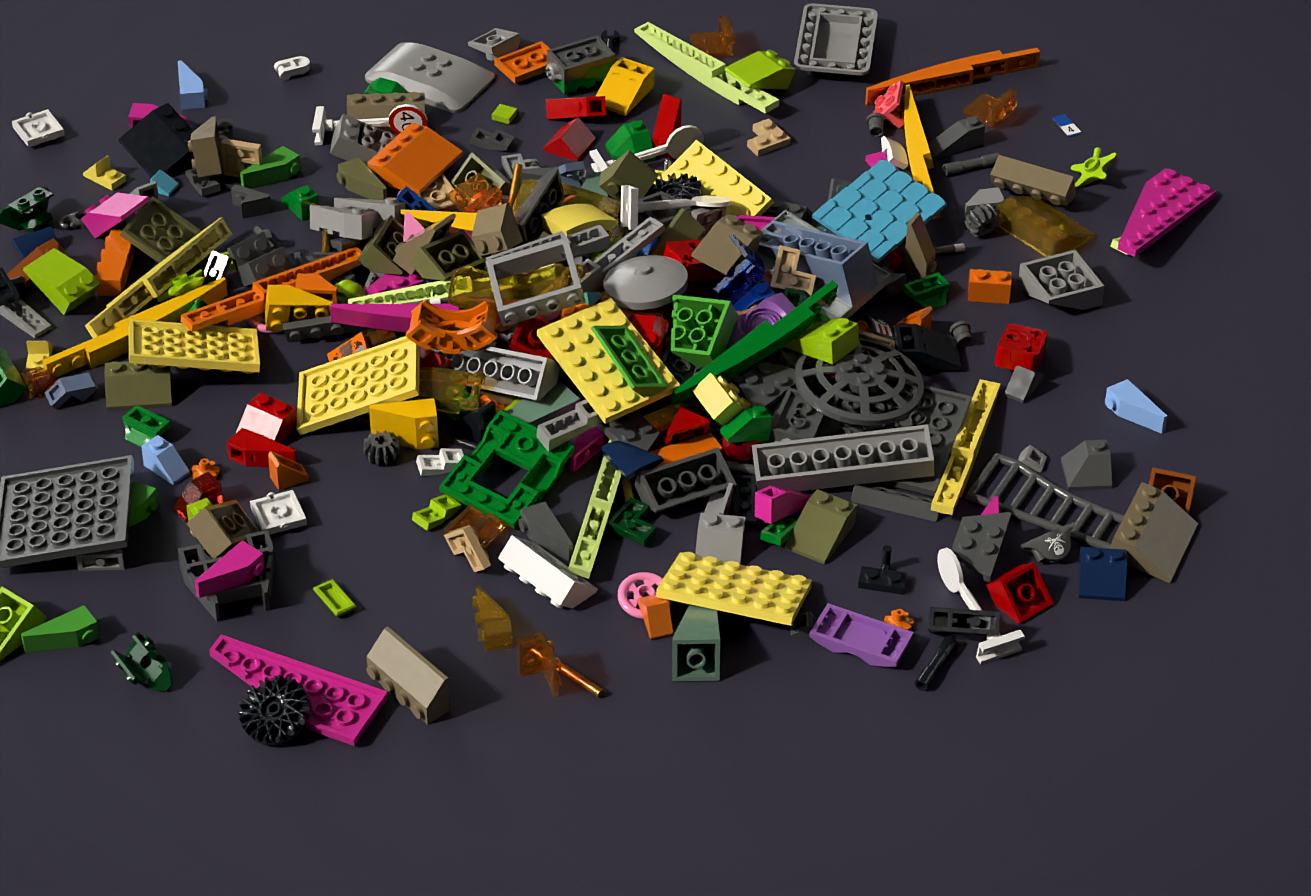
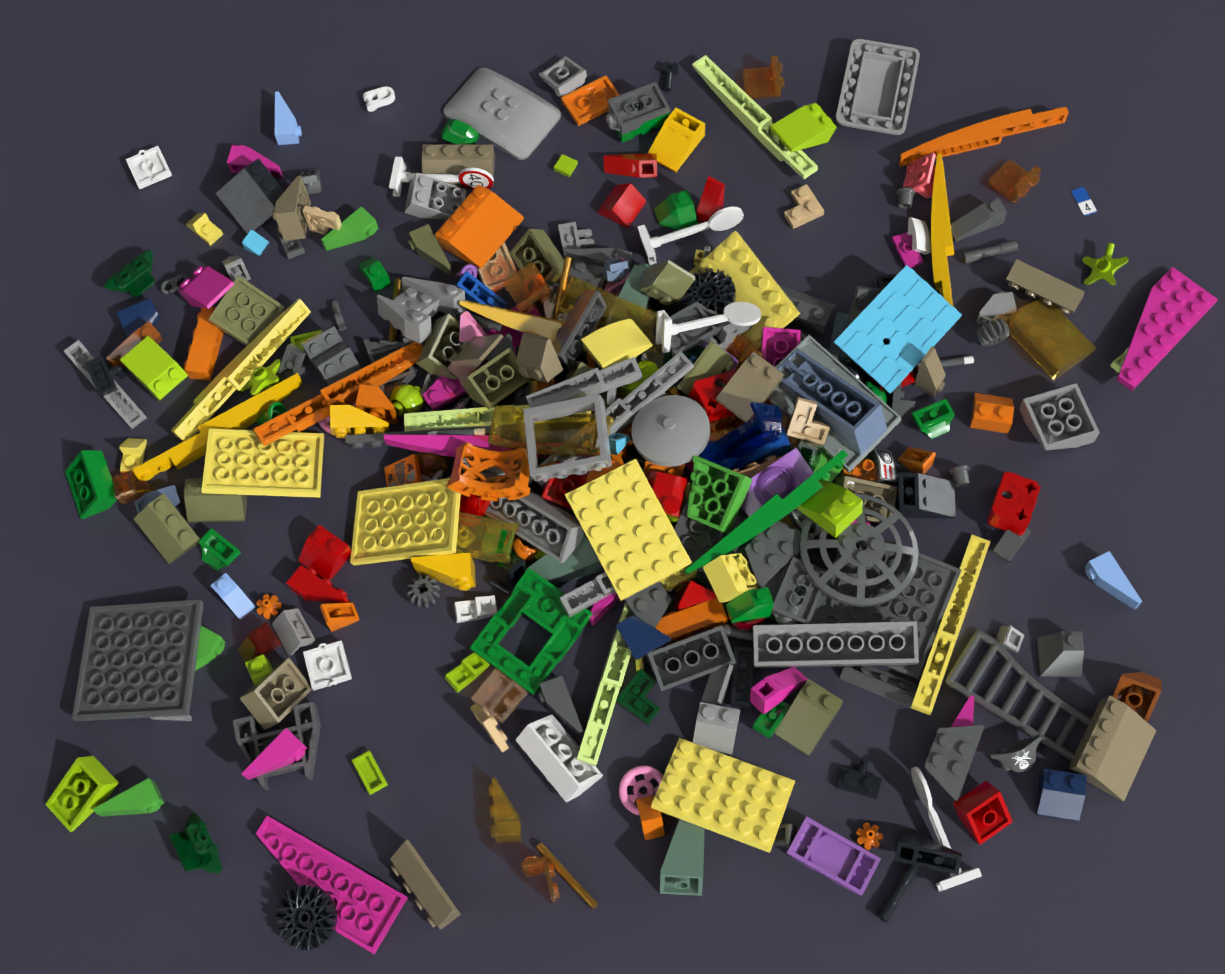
camera: 10 degrees right, 25 degrees up
dark grey slope [231,184,272,218] -> none
dark grey slope [469,127,514,151] -> none
bright green slope [591,326,668,398] -> none
none -> olive slope [134,493,200,565]
none -> light grey panel [272,608,316,656]

